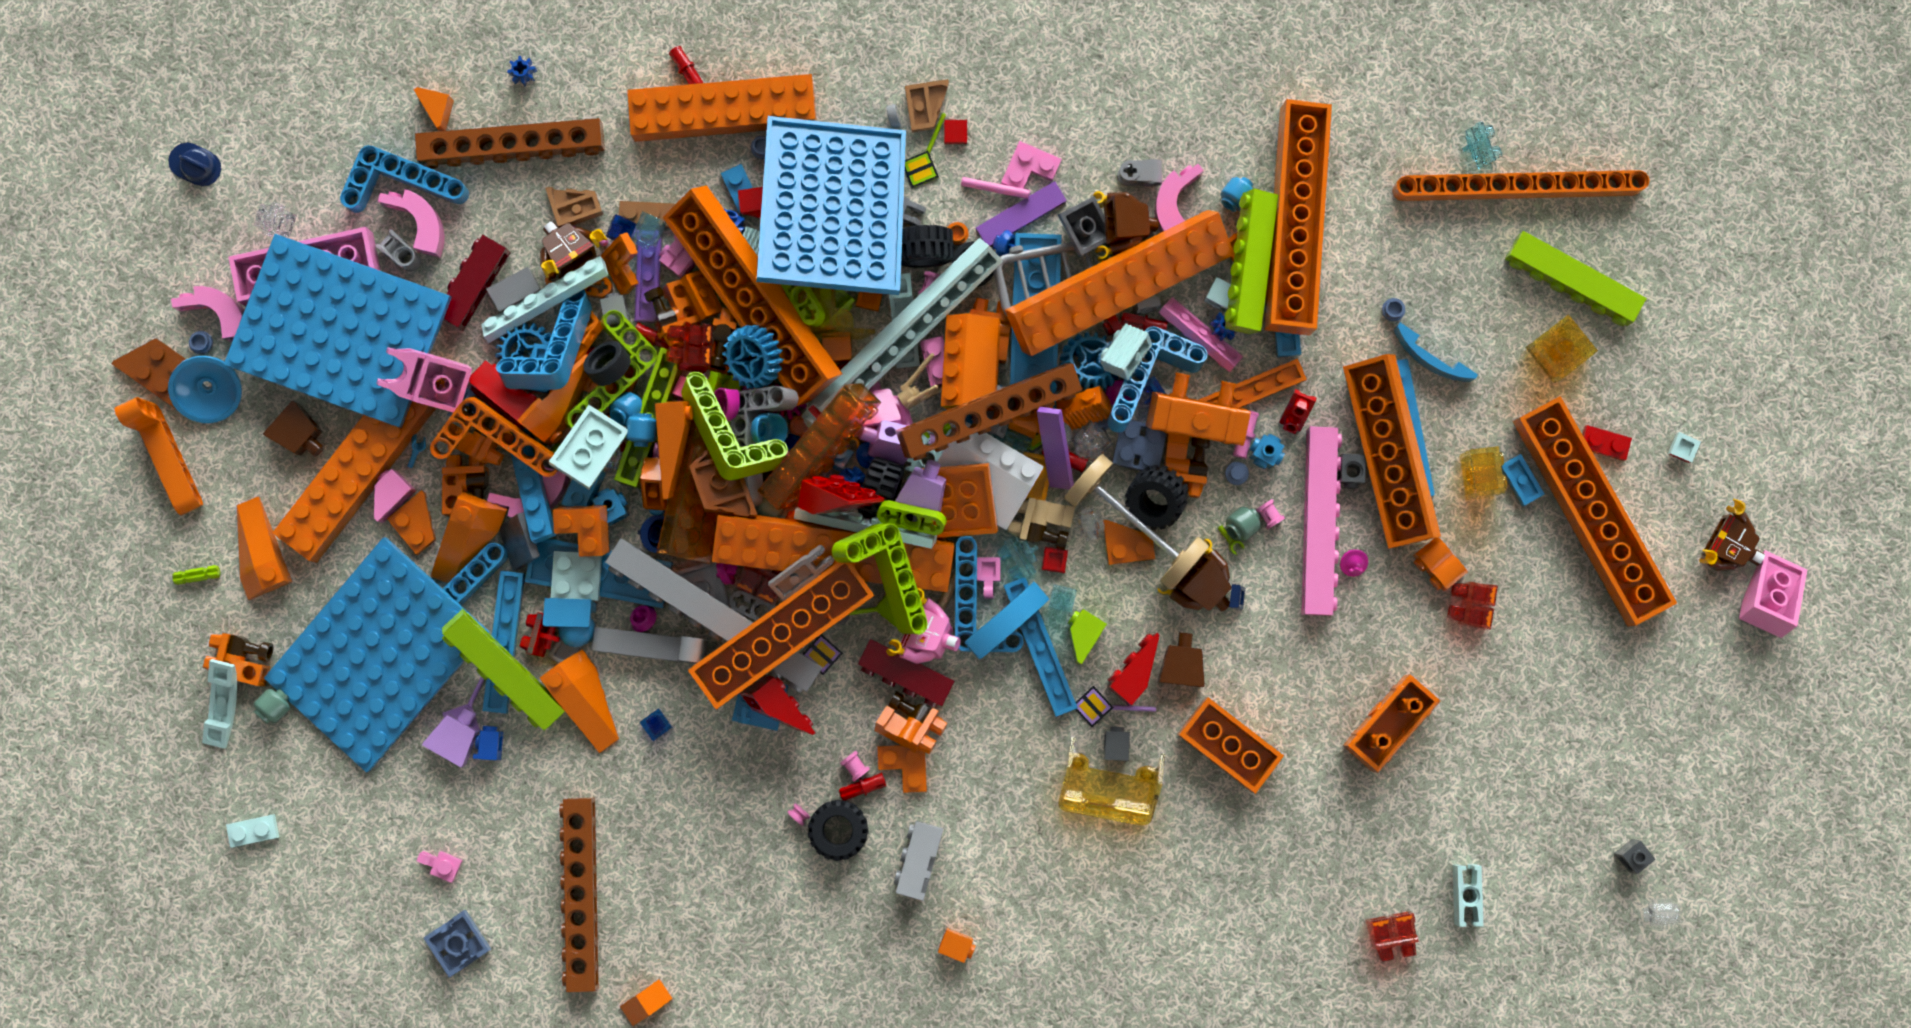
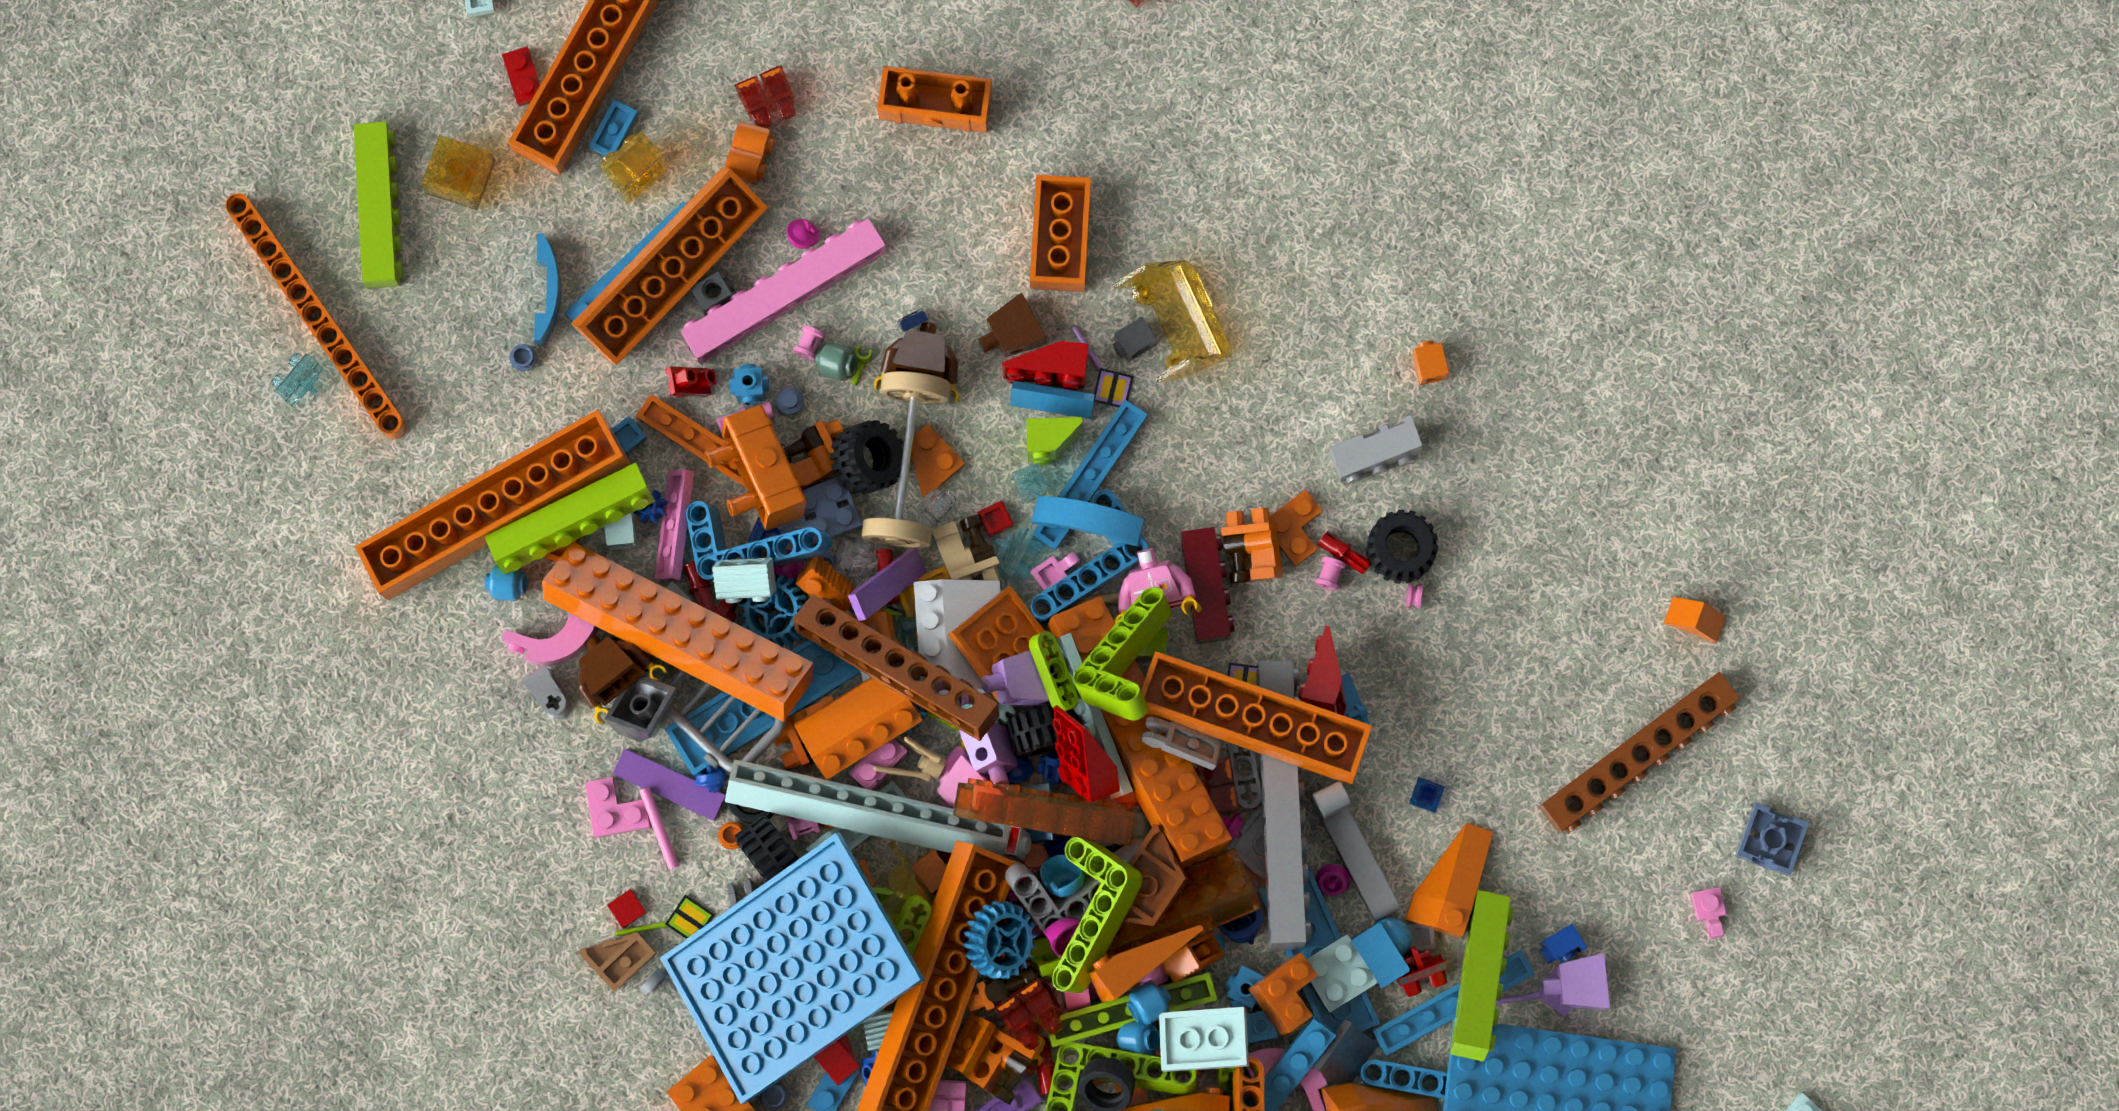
camera: 125 degrees left, 5 degrees down
none -> dark azure tile [1010,381,1095,419]

